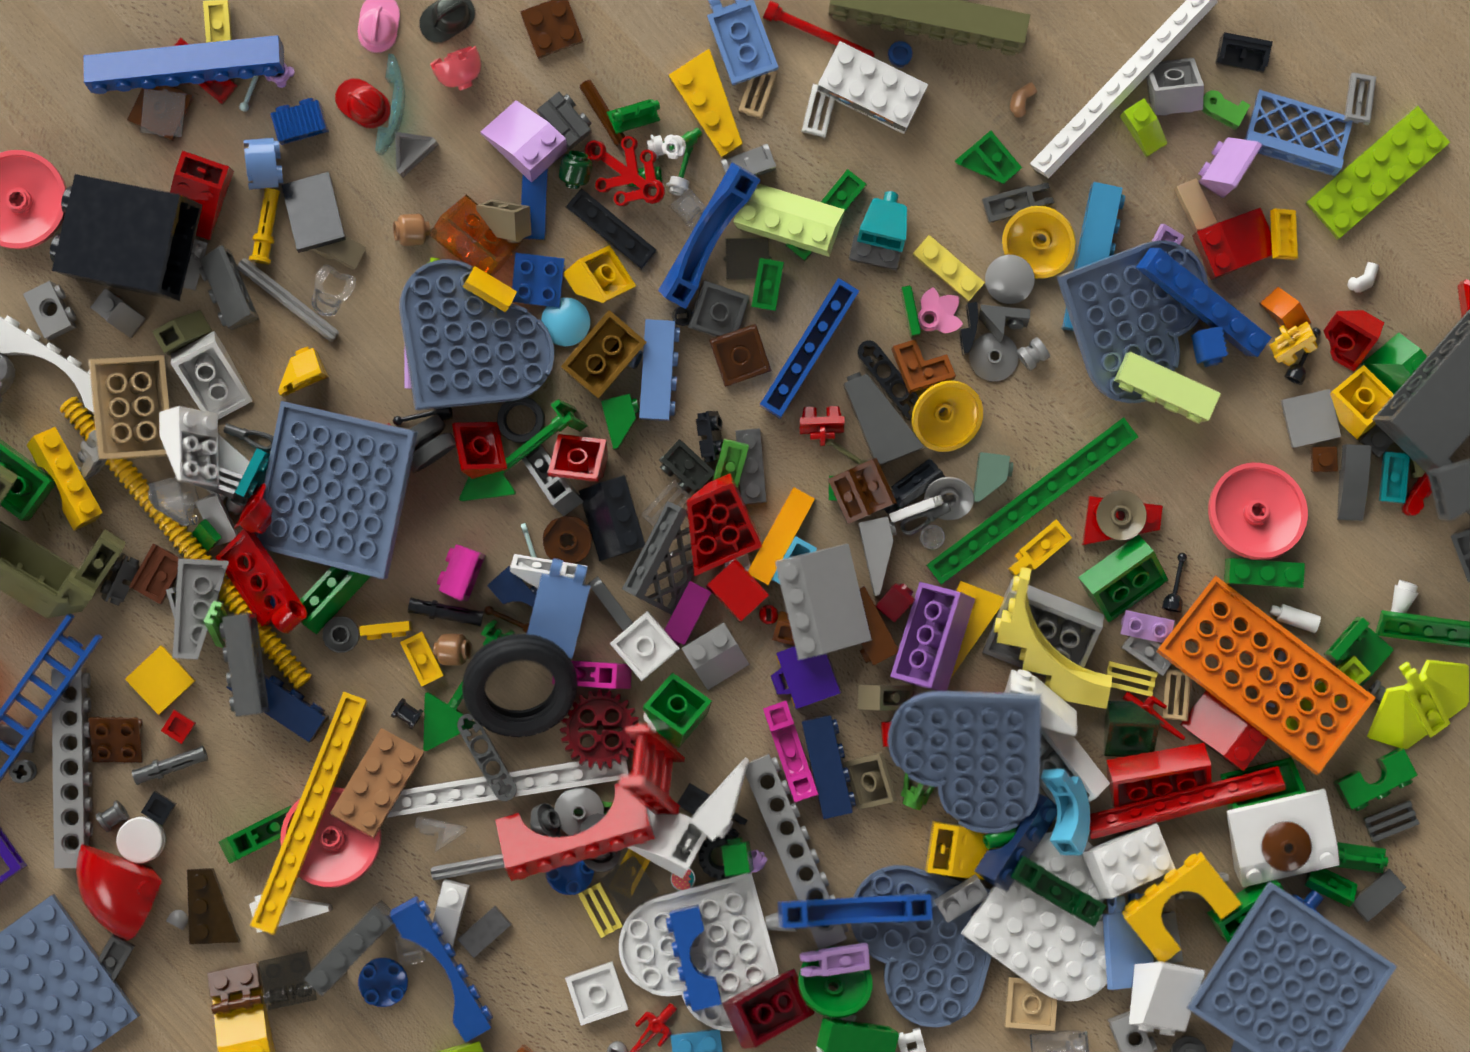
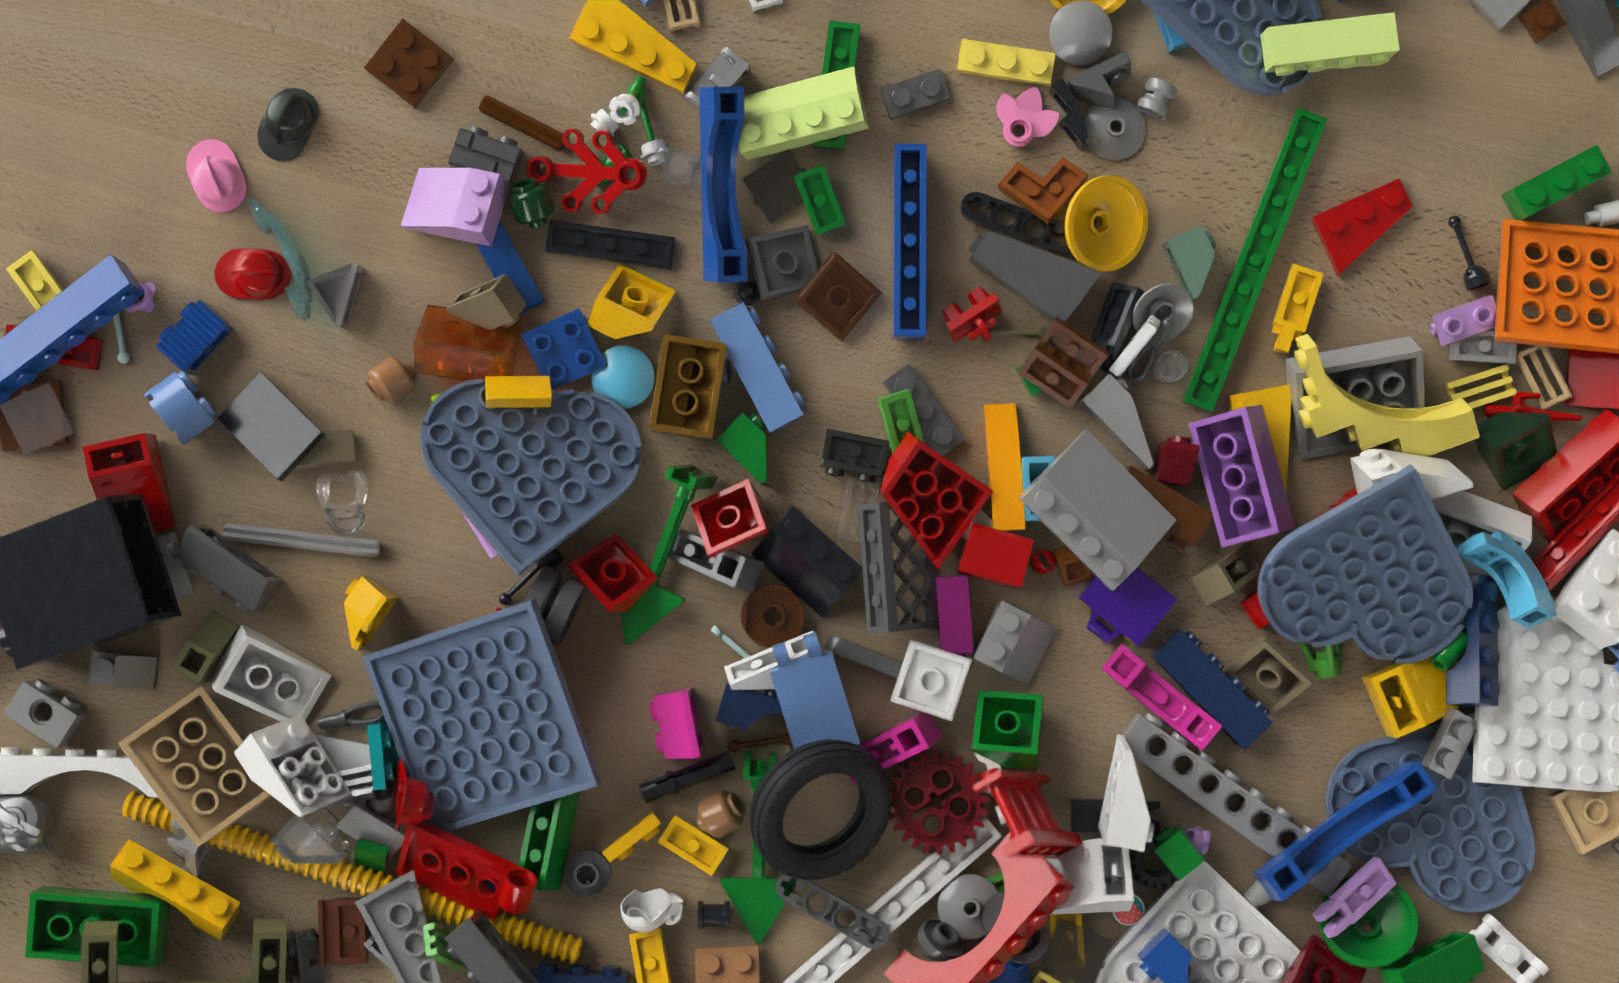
camera: 30 degrees left, 0 degrees up
yellow pin [249,188,280,265] -> none
coral cylinder [430,46,481,90] -> none
black tyre [497,397,545,443] -> none
green hinge [607,99,660,134] -> none
black hinge [695,411,724,463] -> none
teal torso [857,191,907,252] -> none
green tile [900,285,921,338] -> none
dark green slope [1011,856,1107,927] -> none
green slope [1078,534,1169,623] -> none
dark tan dish [1096,490,1146,540] -> none
coral dish [1208,463,1308,560] -> none
none -> white hair [621,888,686,933]

